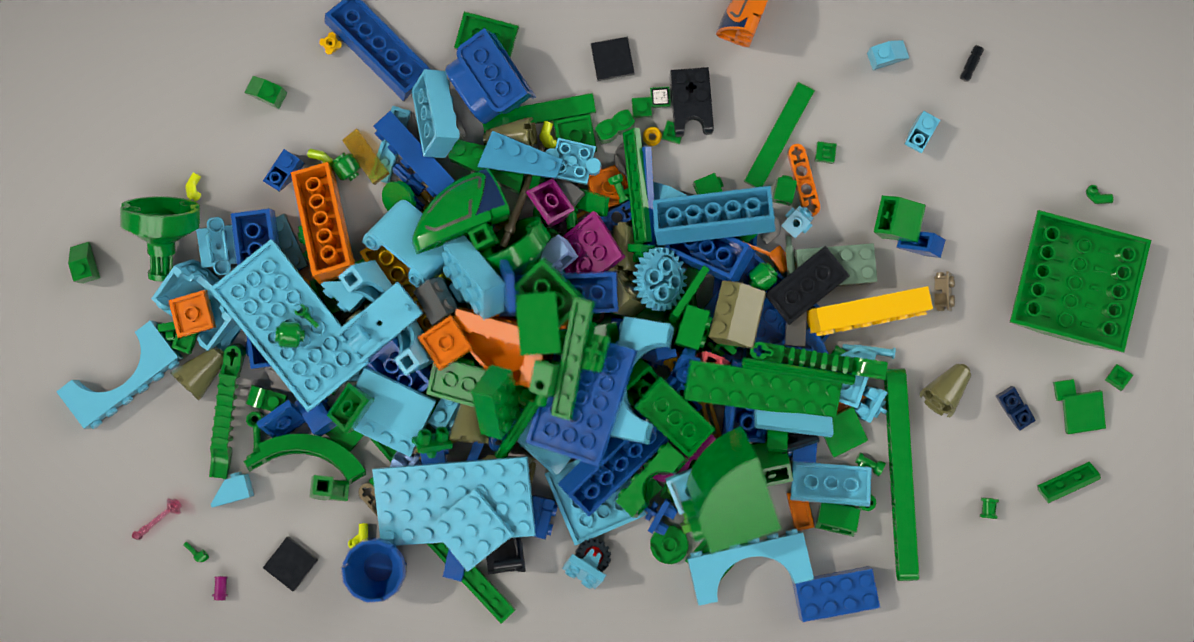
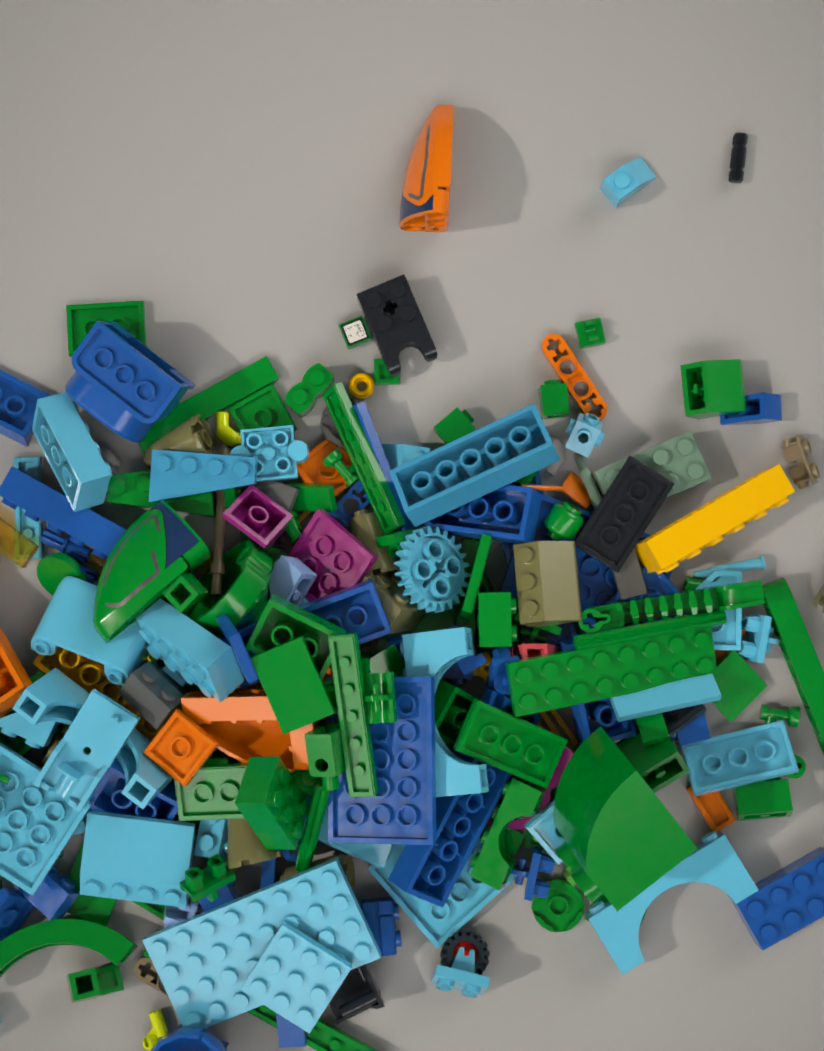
camera: 15 degrees left, 0 degrees up
green slope [327,382,374,433] -> none
black tile [591,37,635,82] -> none
green plate [631,97,652,118] -> none
green tile [744,82,815,188] -> none
medium azure slope [905,111,940,153] -> none

